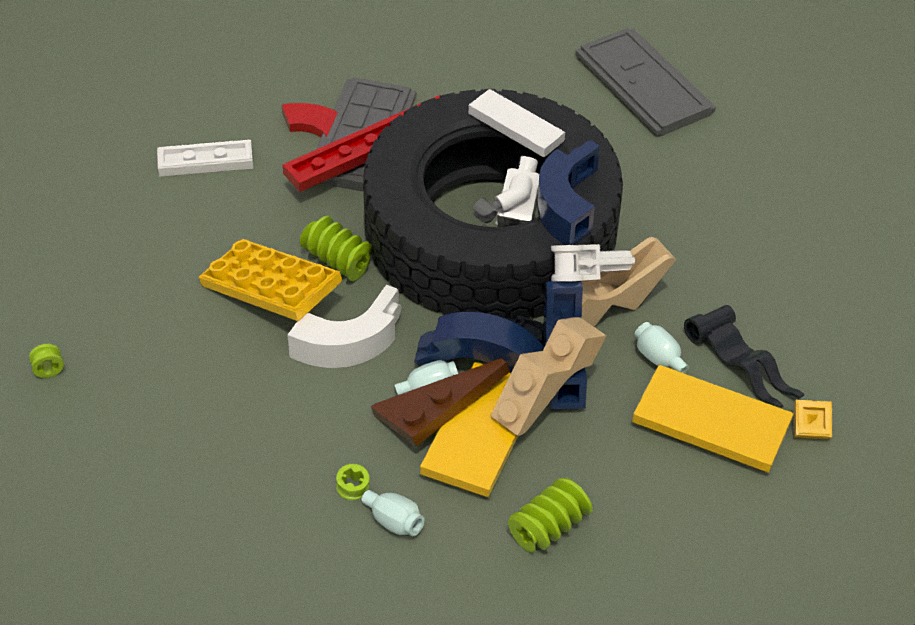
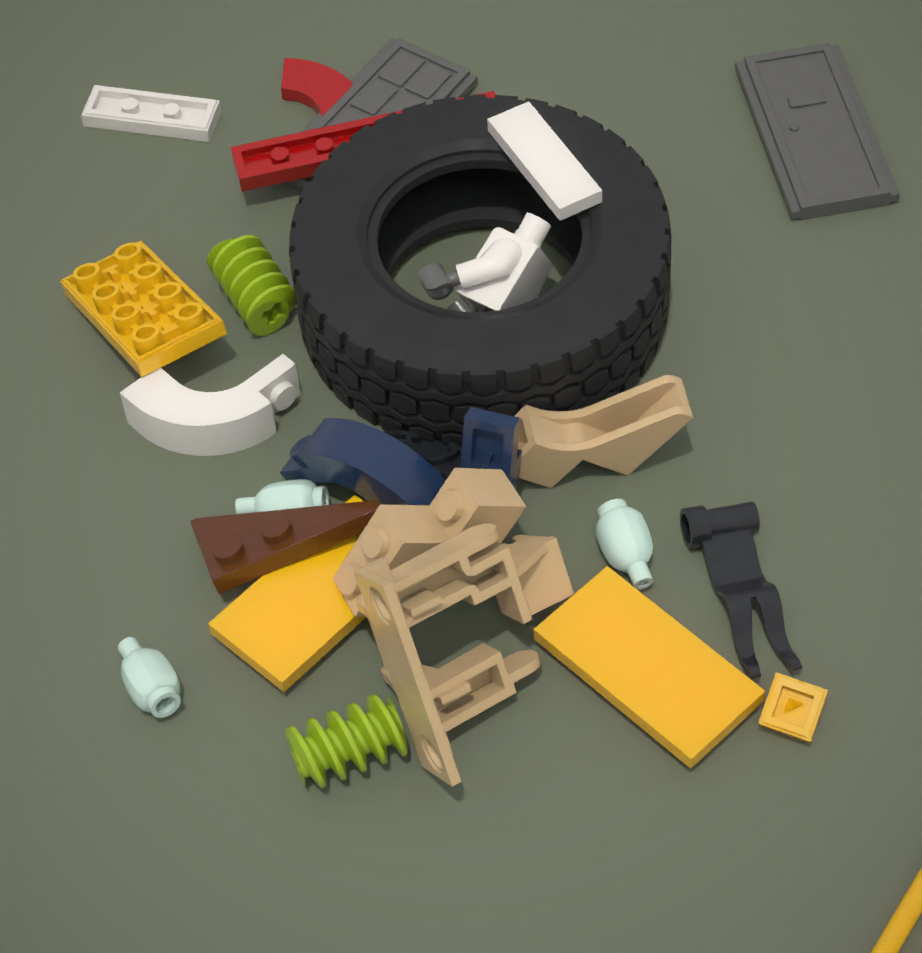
camera: 25 degrees right, 5 degrees up
lime bush [336,464,370,500] -> none
dark blue arch [537,140,600,245] -> none
white connector [551,244,635,281] -> none
none -> tan container [354,523,574,787]

